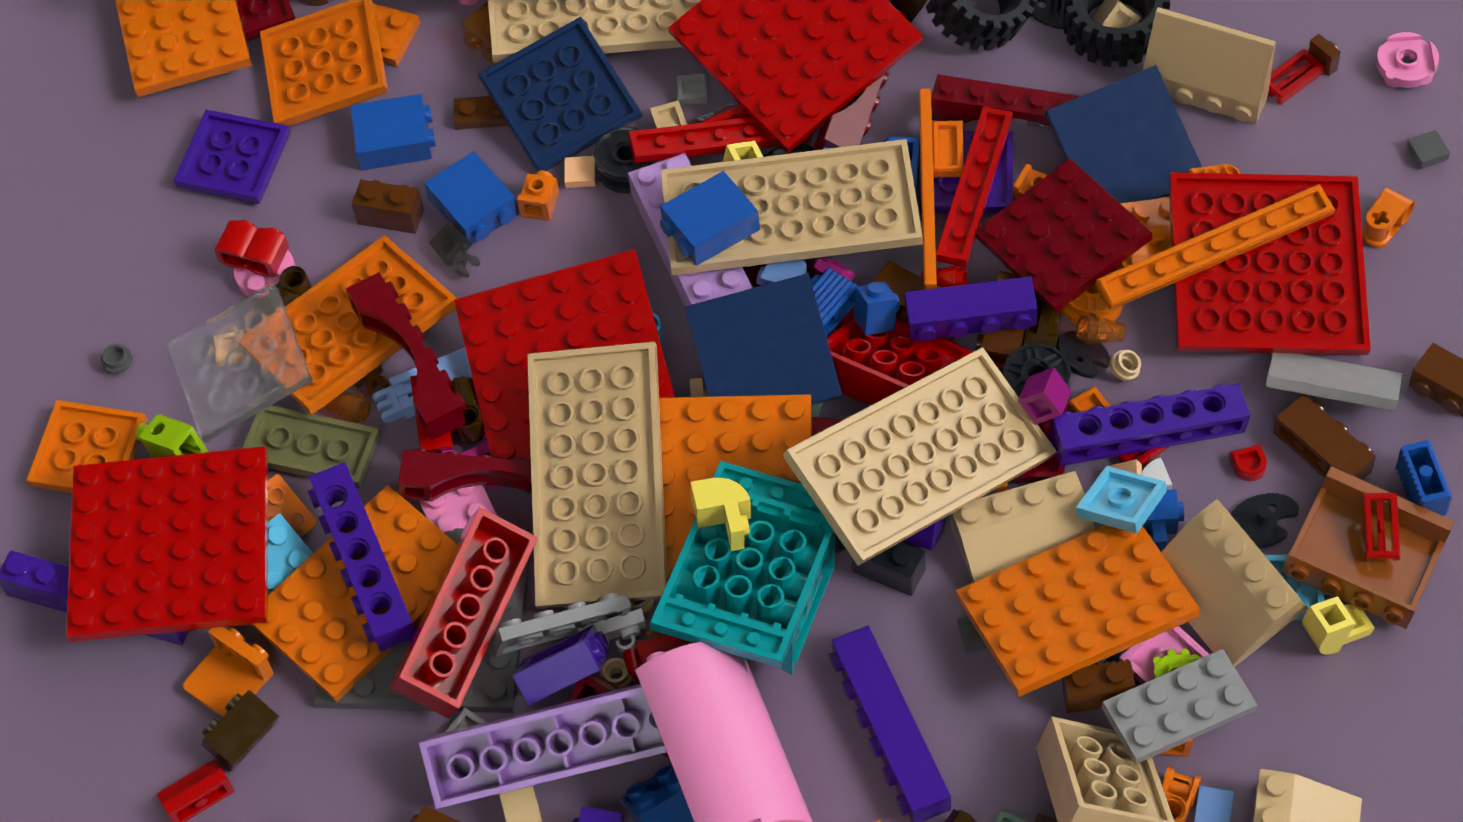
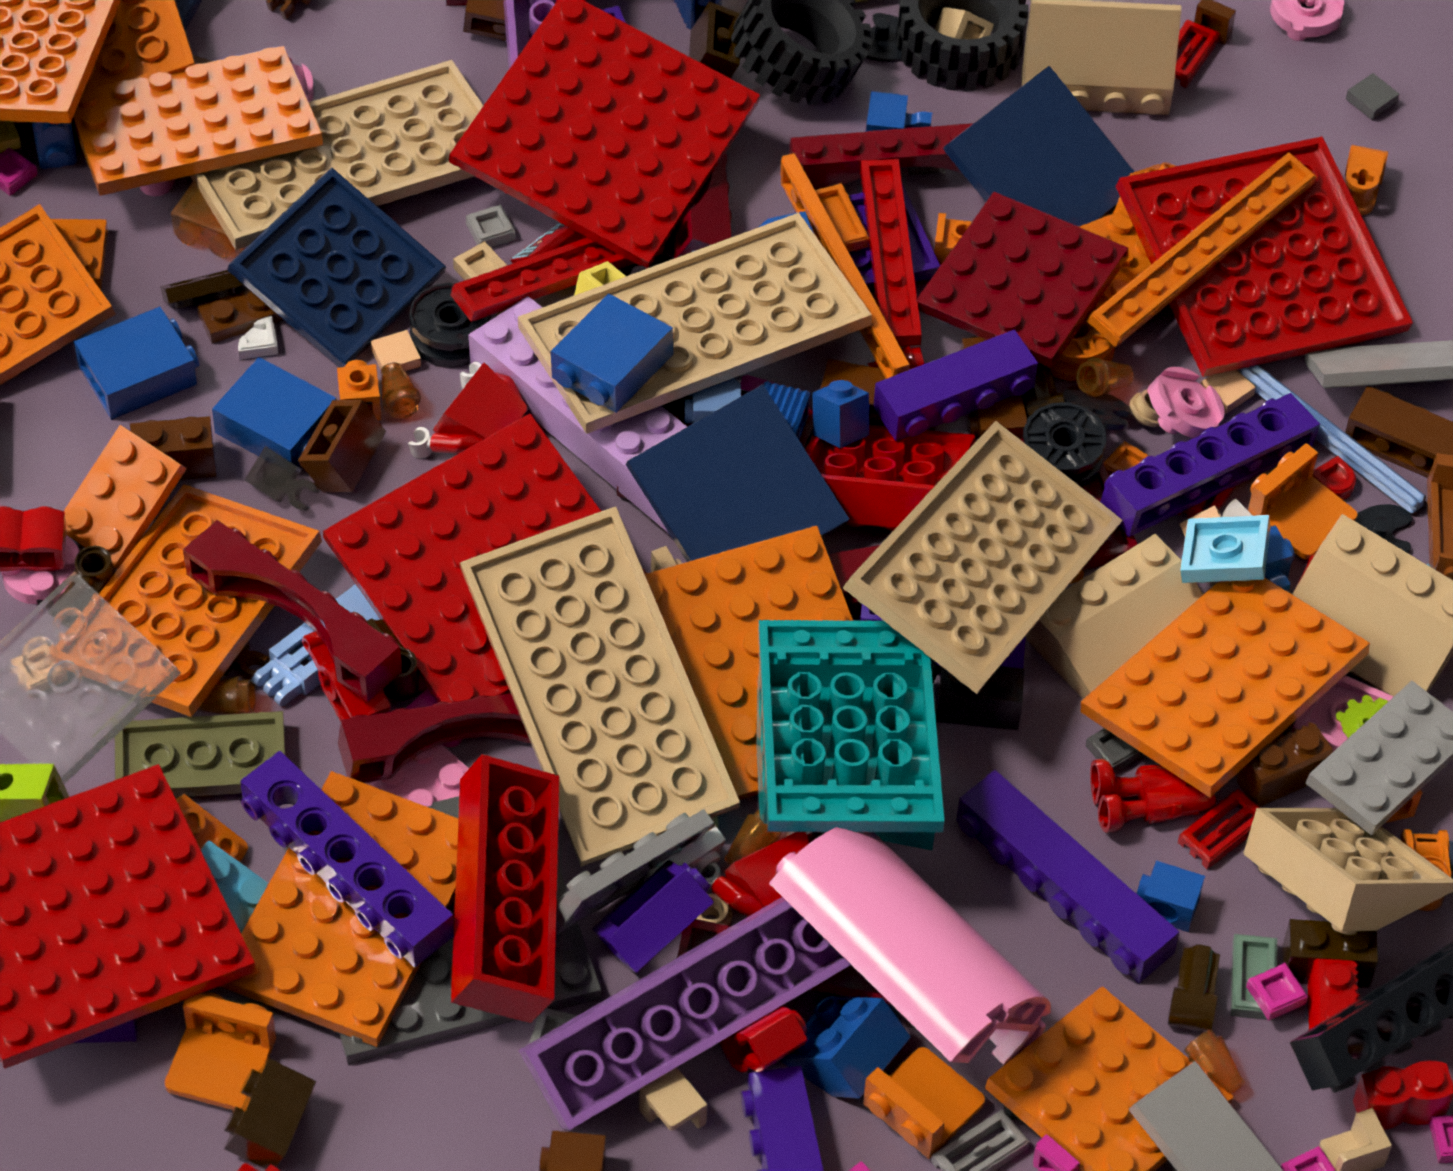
camera: 30 degrees left, 5 degrees down
light yellow brick [690,478,751,551] -> none
magenta panel [1018,368,1071,425] -> none
none -> orange plate [64,425,187,569]
none -> dark brown plate [160,269,244,308]
none -> white tile [238,316,278,360]
none -> reddish brown brick [298,400,386,492]
none -> clear orange cone [380,362,421,419]
none -> red torso [408,362,528,459]
none -> red brick [719,1007,808,1072]
none -> blue brick [866,91,932,132]
none -> red piece [1090,759,1216,833]
none -> blue brick [1136,860,1205,932]
none -> bright pink plate [1147,367,1225,438]
none -> red tile [1177,789,1259,870]
none -> light nougat tile [1200,370,1256,414]
none -> medium blue axle [1240,365,1426,514]
none -> orange bracket [1248,443,1357,560]

